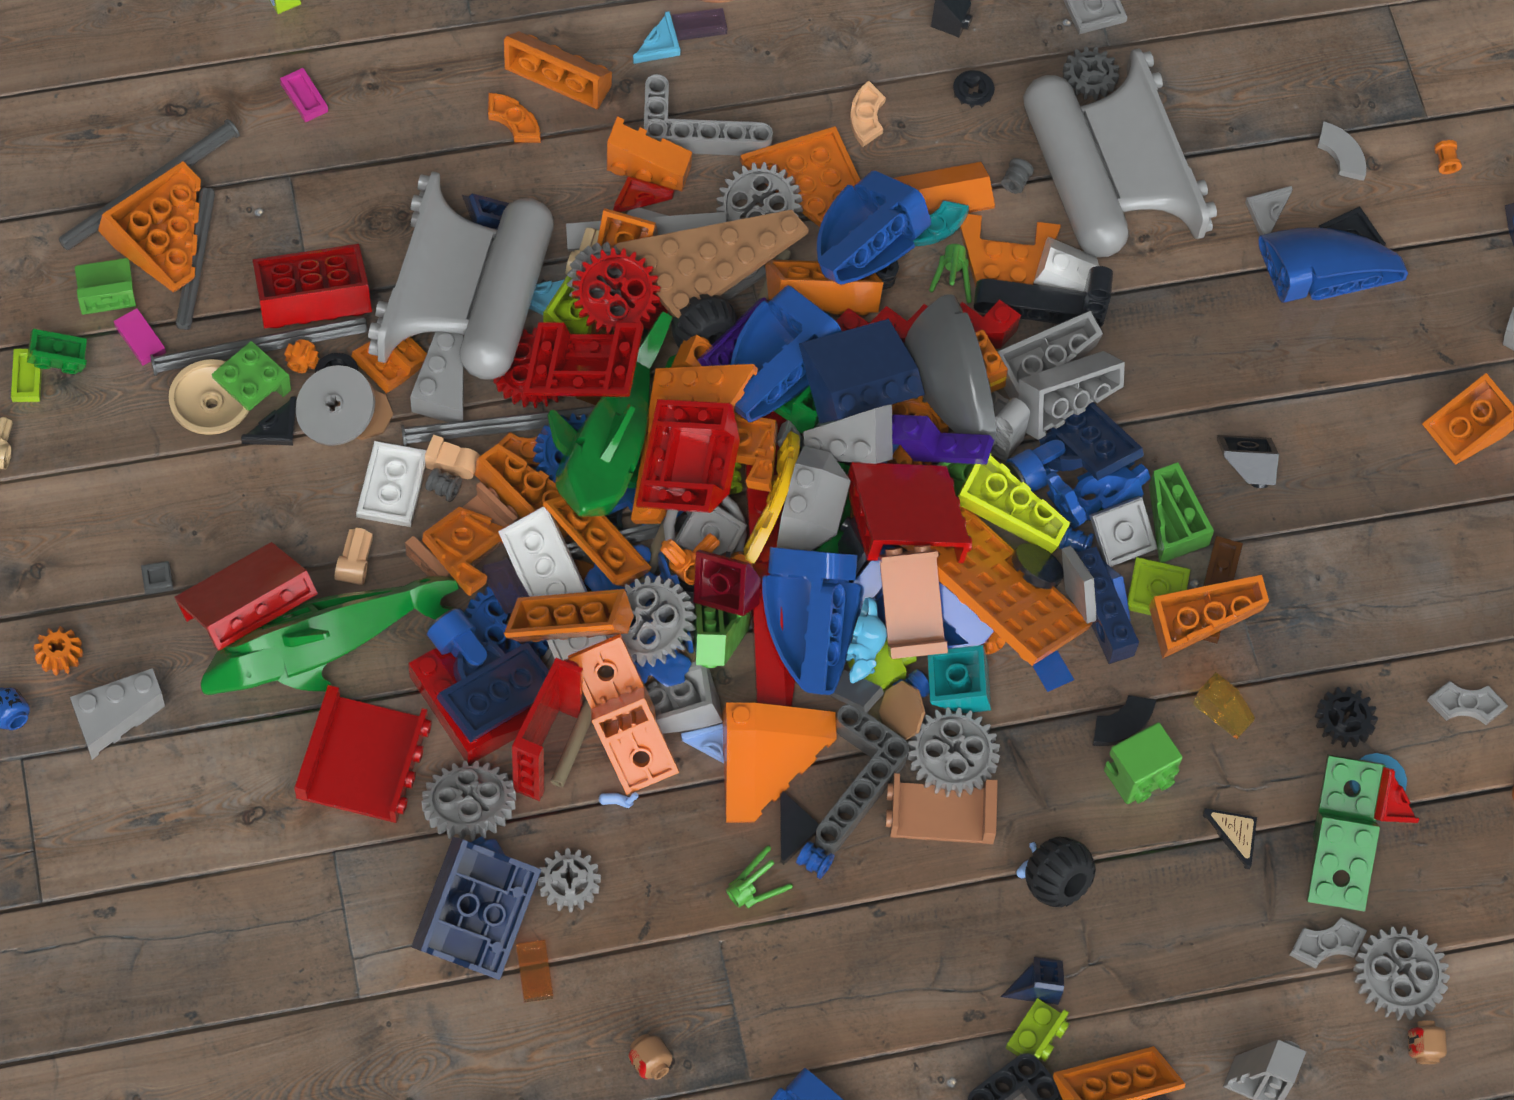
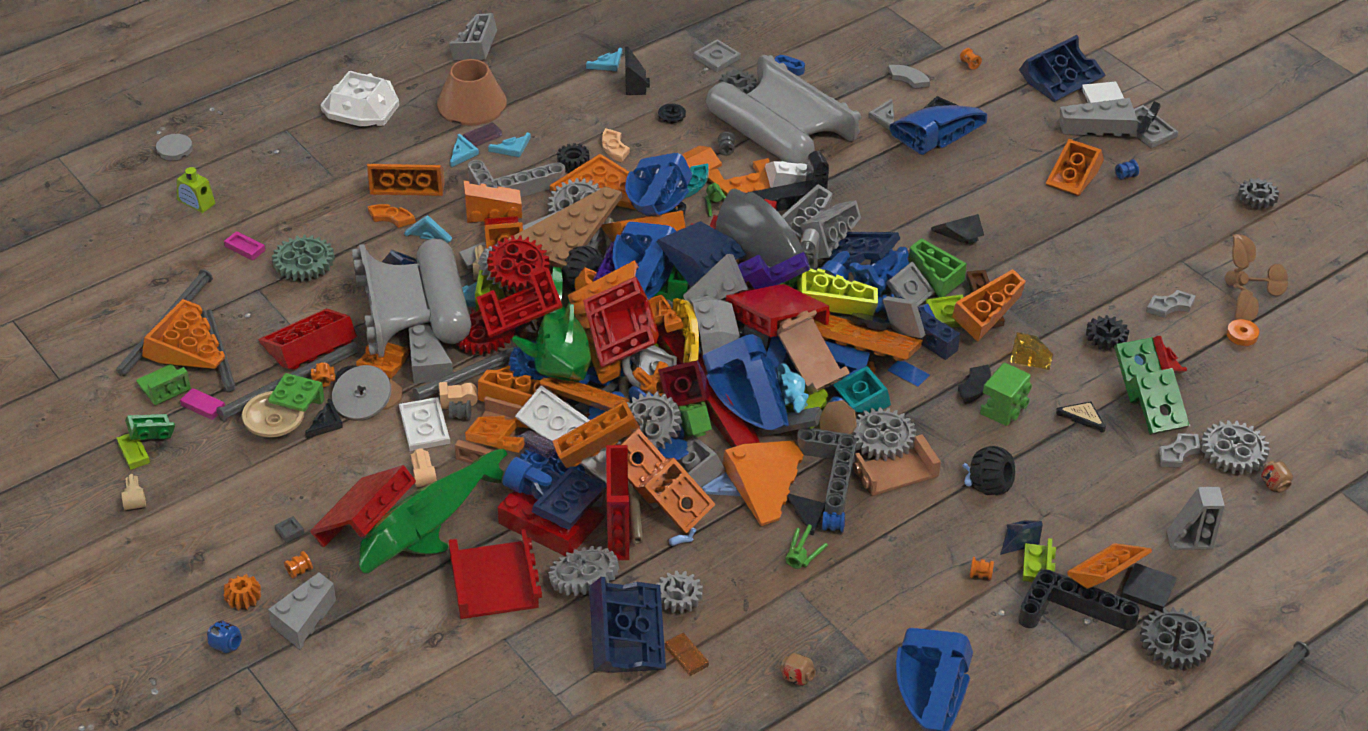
camera: 20 degrees left, 20 degrees down
none -> sand green gear [272,235,335,282]
none -> orange bush [284,551,313,579]
none -> medium azure tile [404,215,452,243]
none -> medium azure tile [488,132,531,157]
none -> black tyre [557,143,590,173]
none -> blue beam [775,55,805,76]
none -> orange bush [970,557,994,580]

